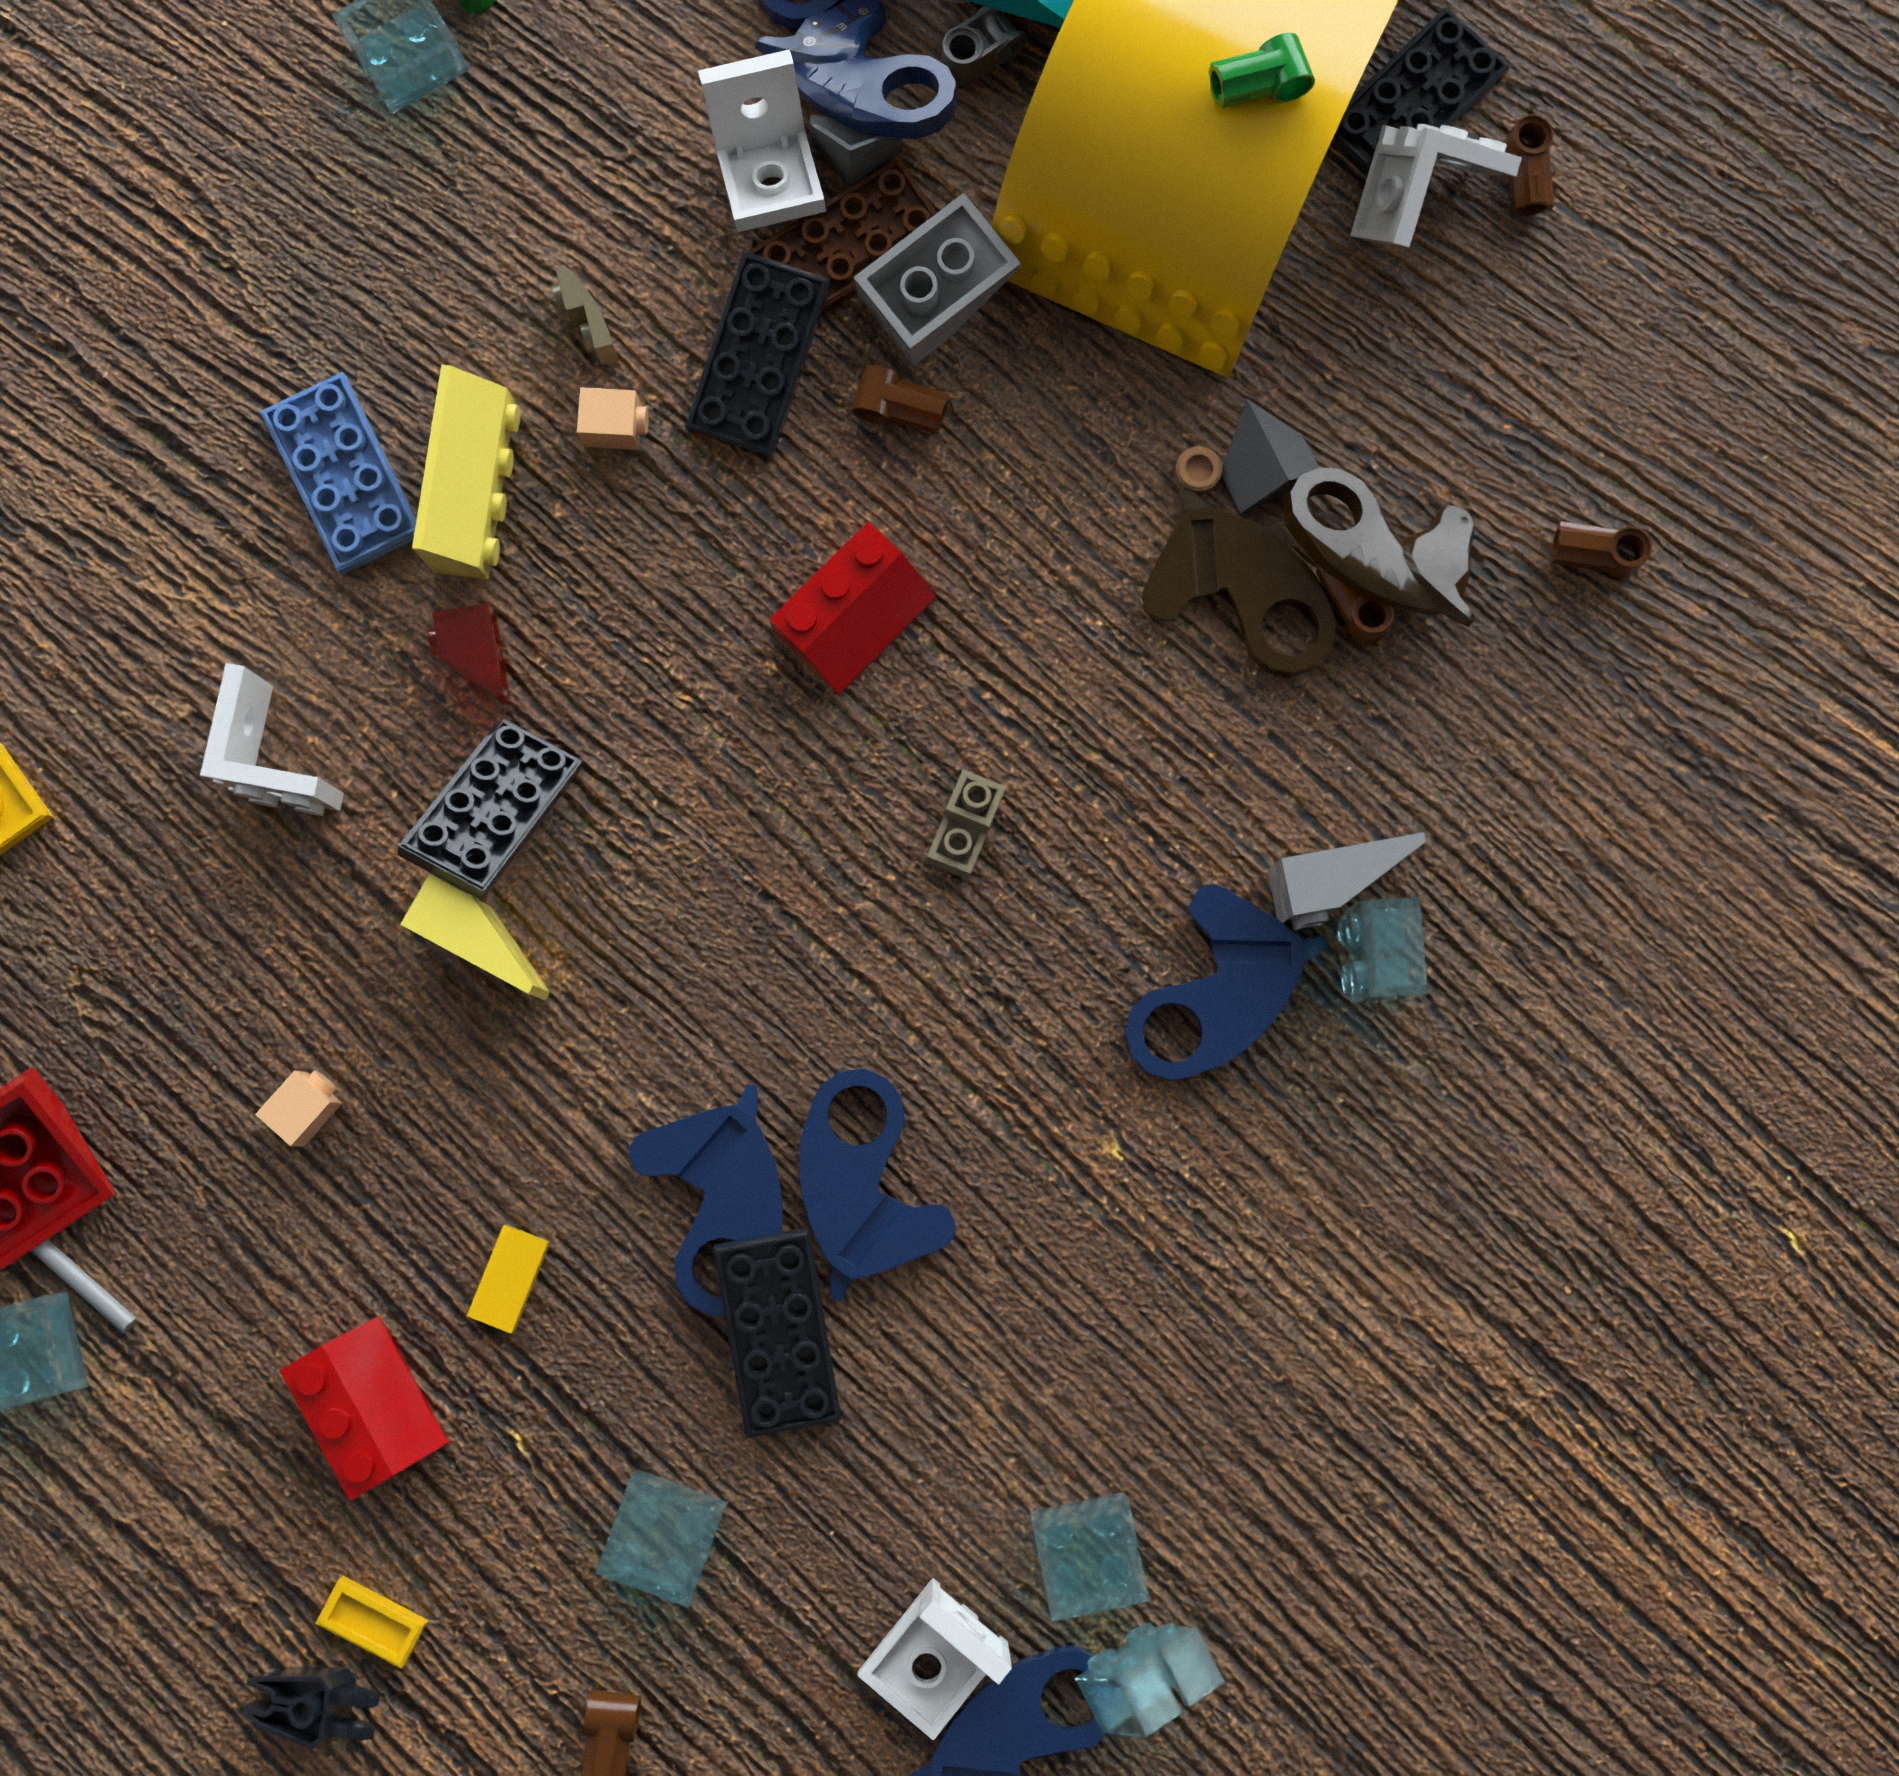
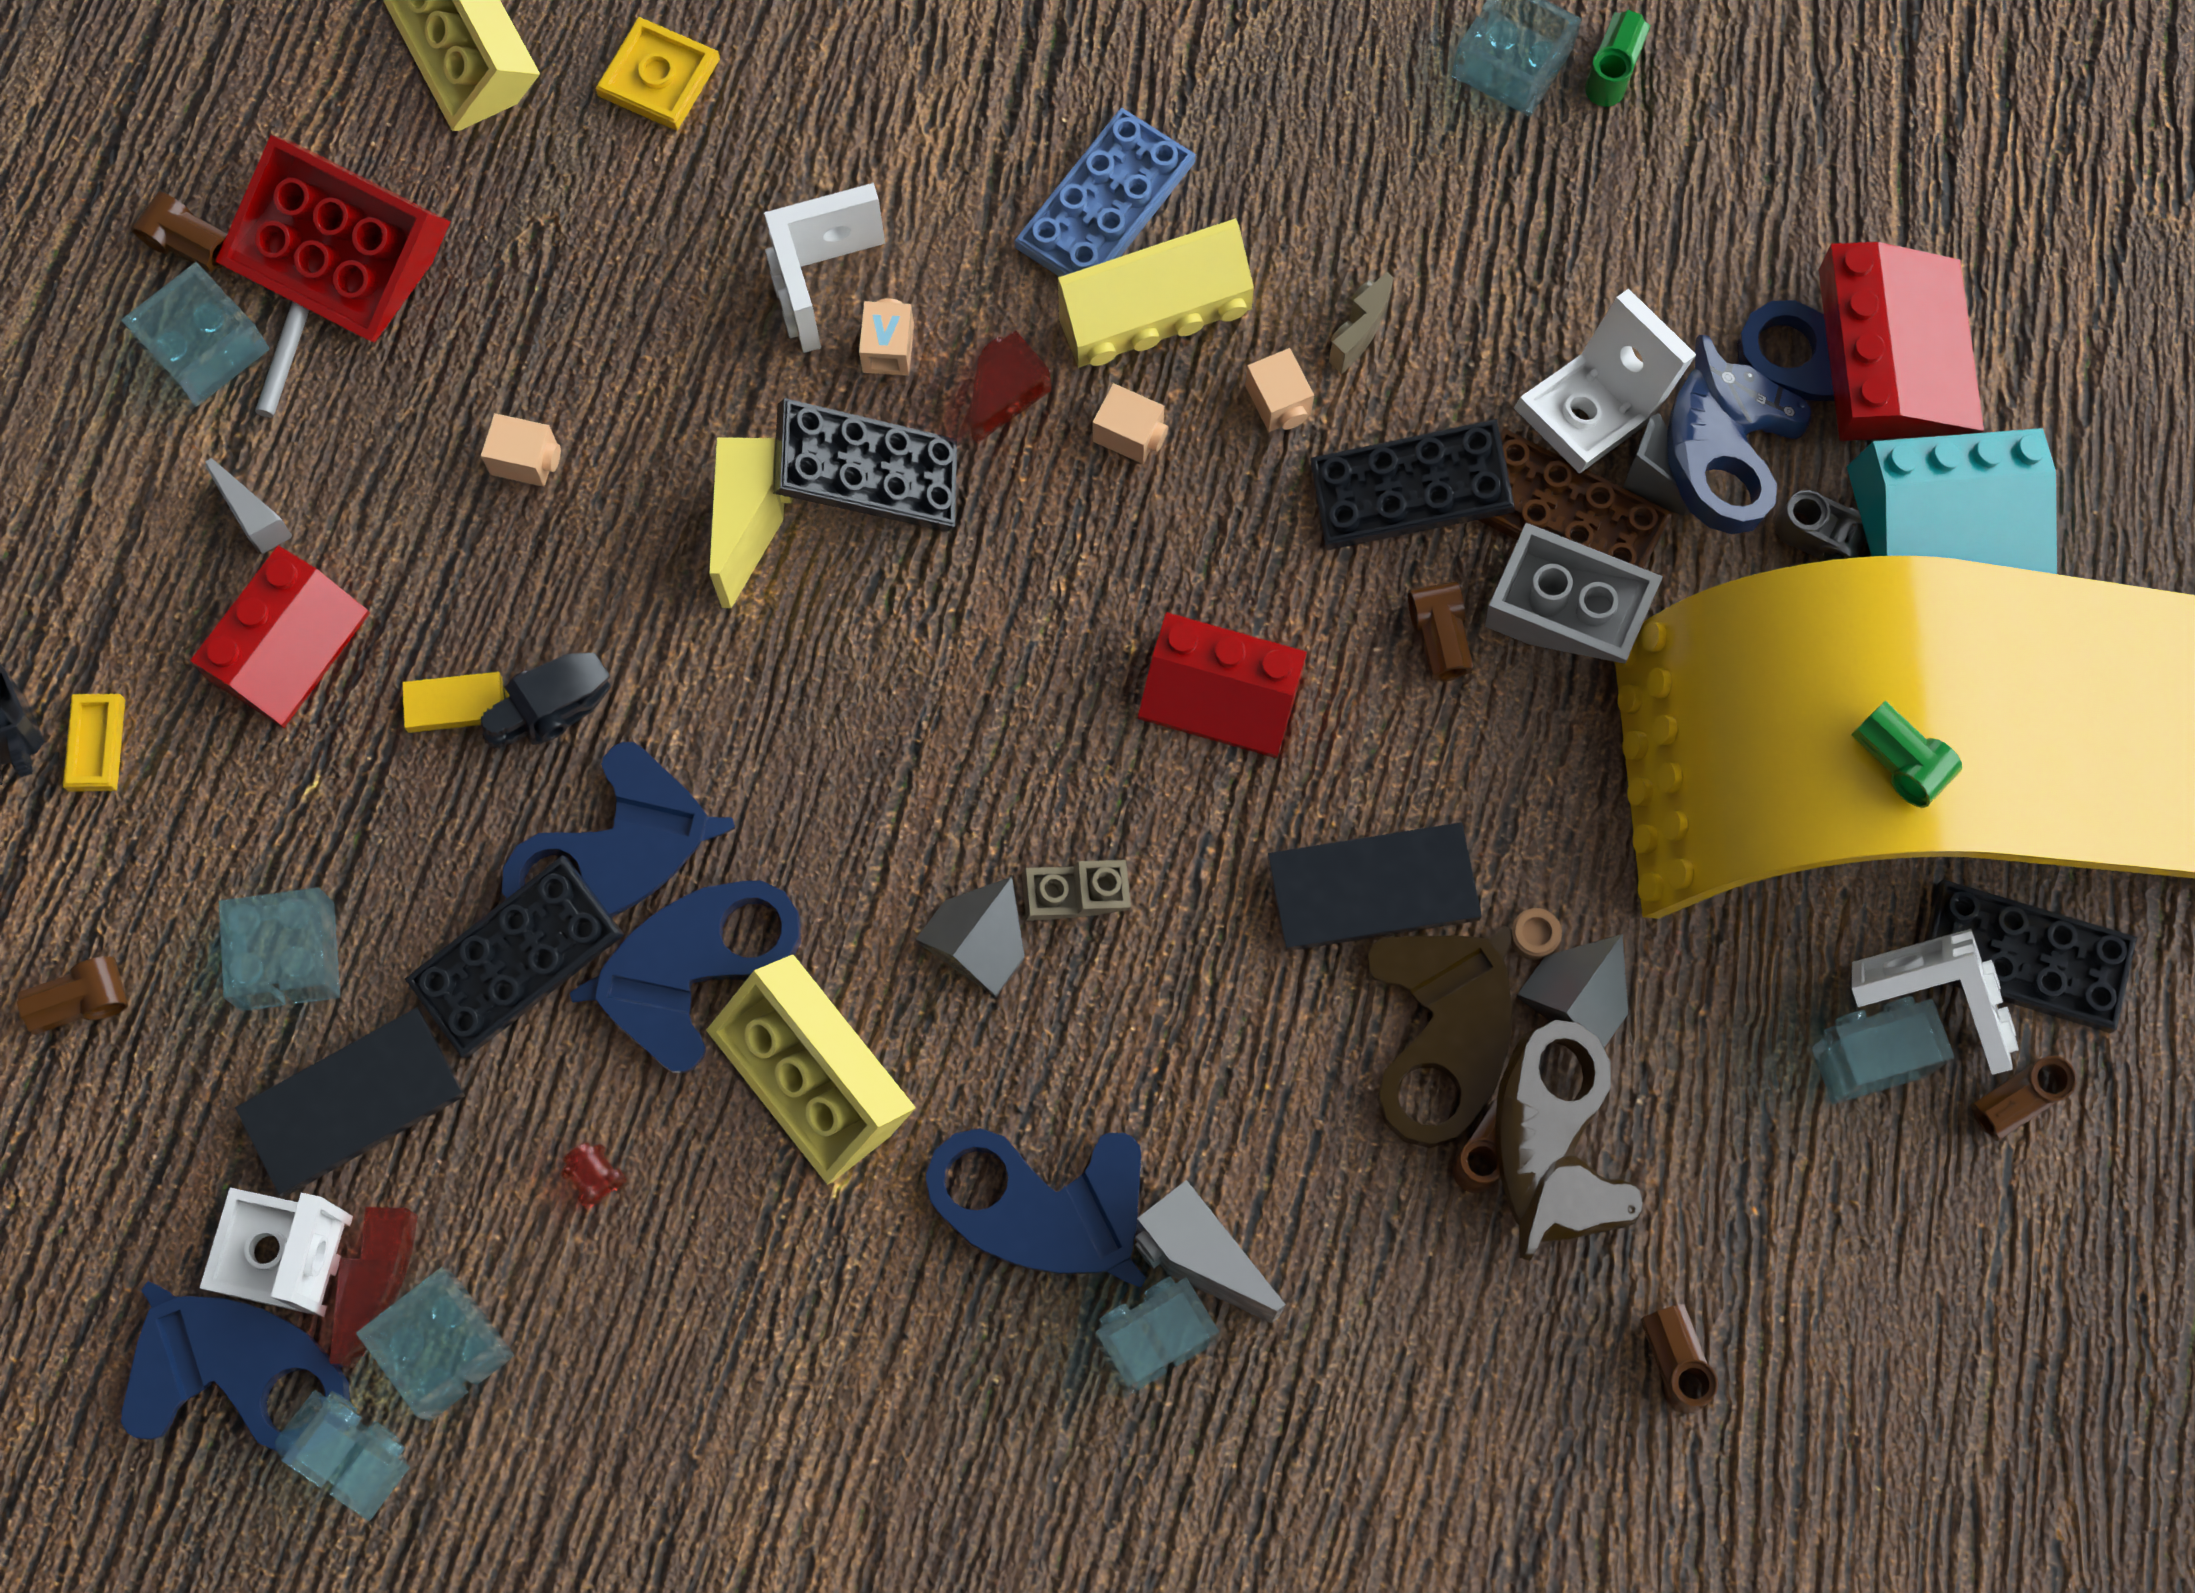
camera: 65 degrees right, 10 degrees down
none -> light grey slope [205,458,292,554]
none -> black tile [235,1007,465,1197]
none -> clear red slope [330,1207,418,1369]
none -> black hinge [480,653,611,750]
none -> clear red brick [560,1142,627,1209]
none -> light yellow slope [706,954,916,1185]
none -> light nougat brick [859,298,914,376]
none -> slope [915,877,1025,998]
none -> light nougat brick [1093,383,1169,464]
none -> black tile [1267,822,1482,952]
none -> clear light blue piece [1812,996,1955,1105]

